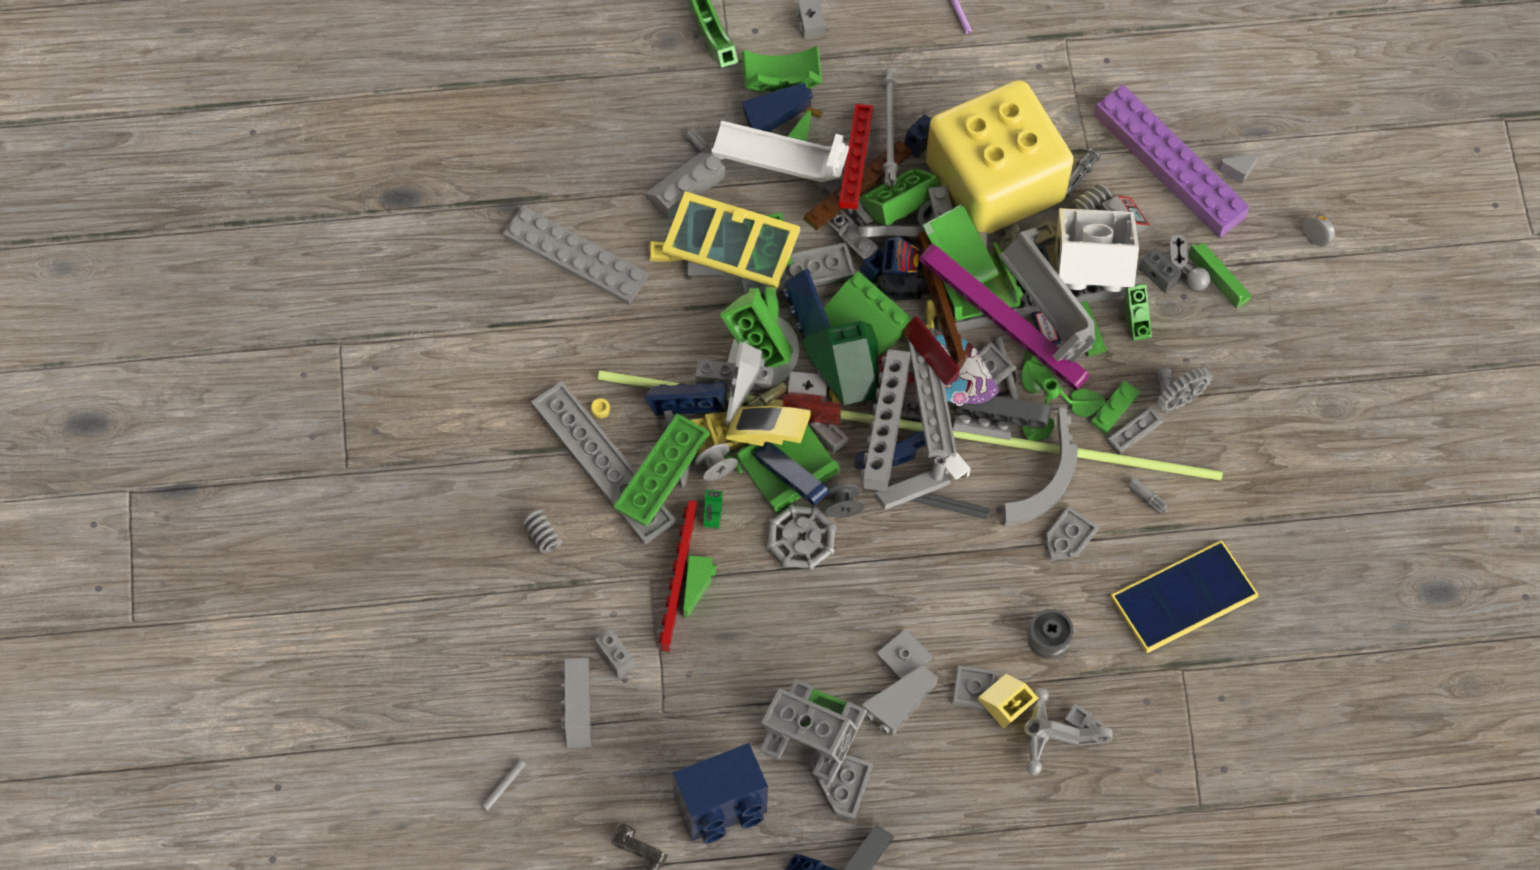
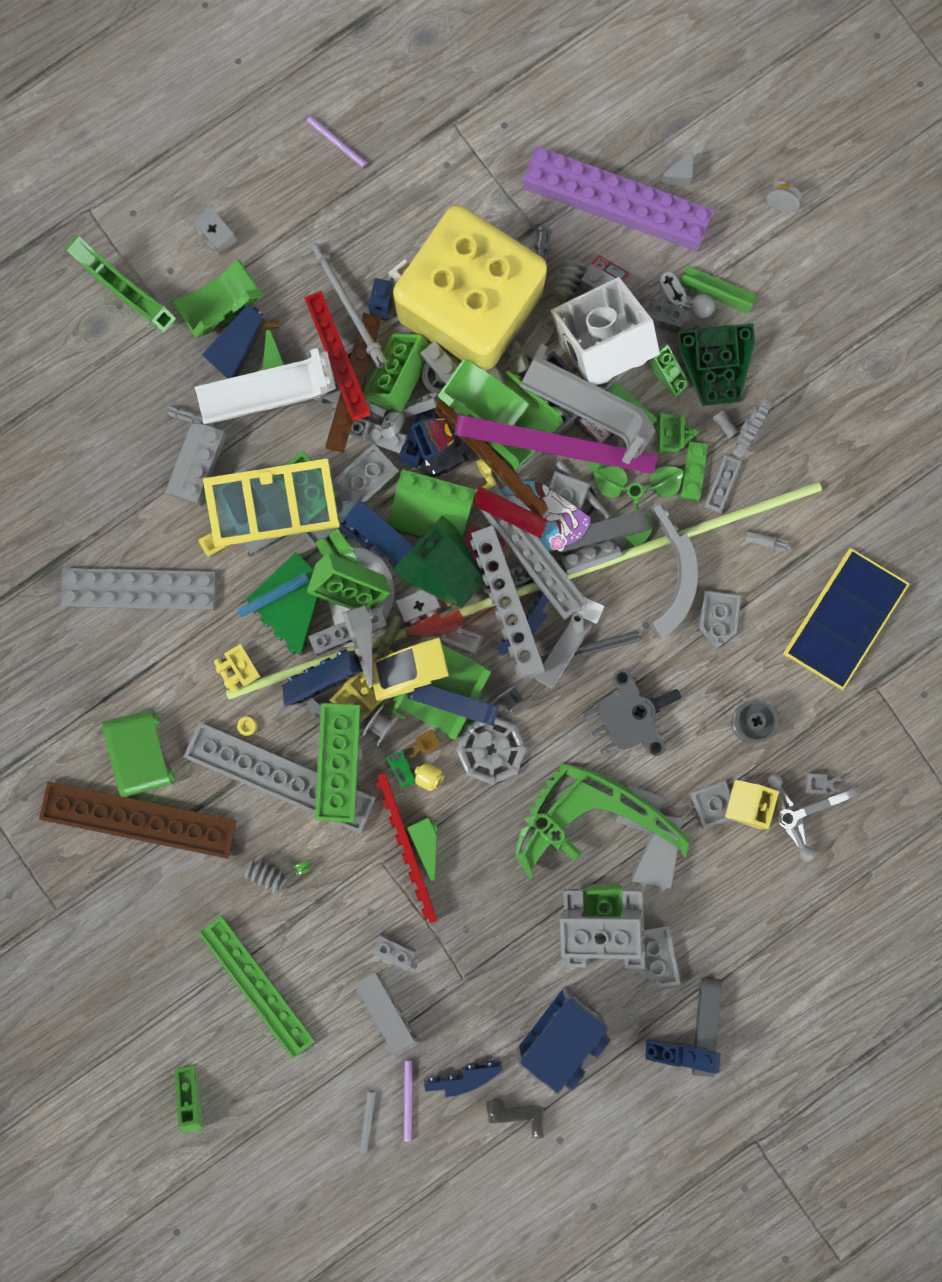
camera: 25 degrees left, 20 degrees up
none -> reddish brown plate [39,781,237,859]
none -> bright green windscreen [102,710,175,797]
none -> bright green slope [174,1065,204,1134]
none -> bright green plate [198,915,315,1059]
none -> light yellow plate [214,644,260,694]
none -> dark azure axle [237,573,309,618]
none -> green slope [246,552,319,656]
none -> bright green bush [293,860,312,875]
none -> dark blue piece [338,521,373,551]
none -> lavender piece [404,1060,412,1142]
none -> pearl gold plate [405,729,441,758]
none -> light yellow head [414,762,444,791]
none -> dark blue slope [424,1060,502,1097]
none -> bright green piece [515,764,690,880]
none -> dark grey piece [583,669,681,756]
none -> bright green slope [658,413,699,453]
none -> dark green wedge [677,323,755,406]

